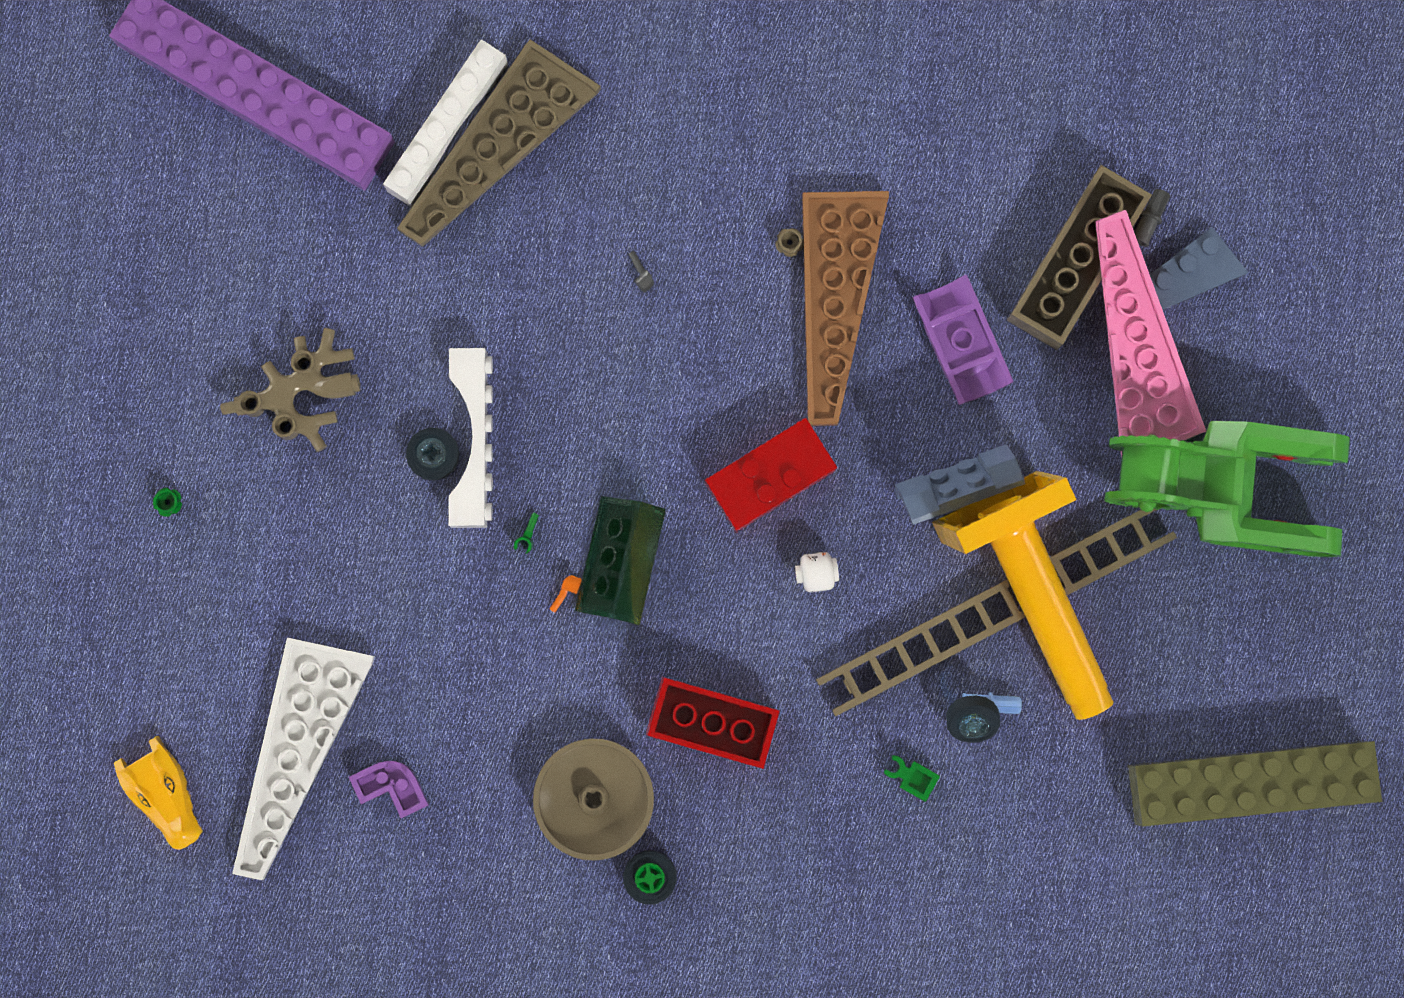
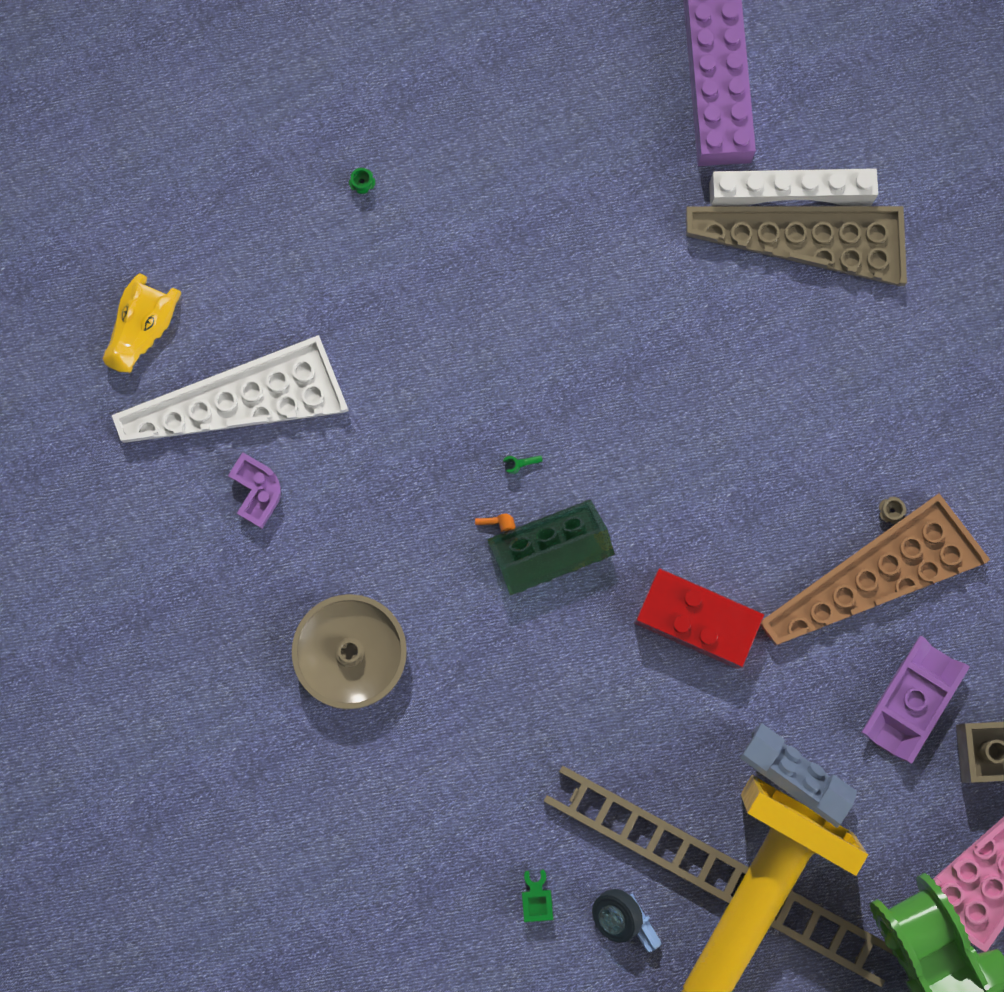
camera: 60 degrees right, 5 degrees down
dark tan plant [220,328,361,452] -> none
black wheel [406,427,460,481] -> none
white arch [449,348,493,528] -> none
black wheel [623,850,677,905] -> none
dark grey hand [629,251,654,293] -> none
red brick [645,677,780,769] -> none
white head [795,552,839,592] -> none

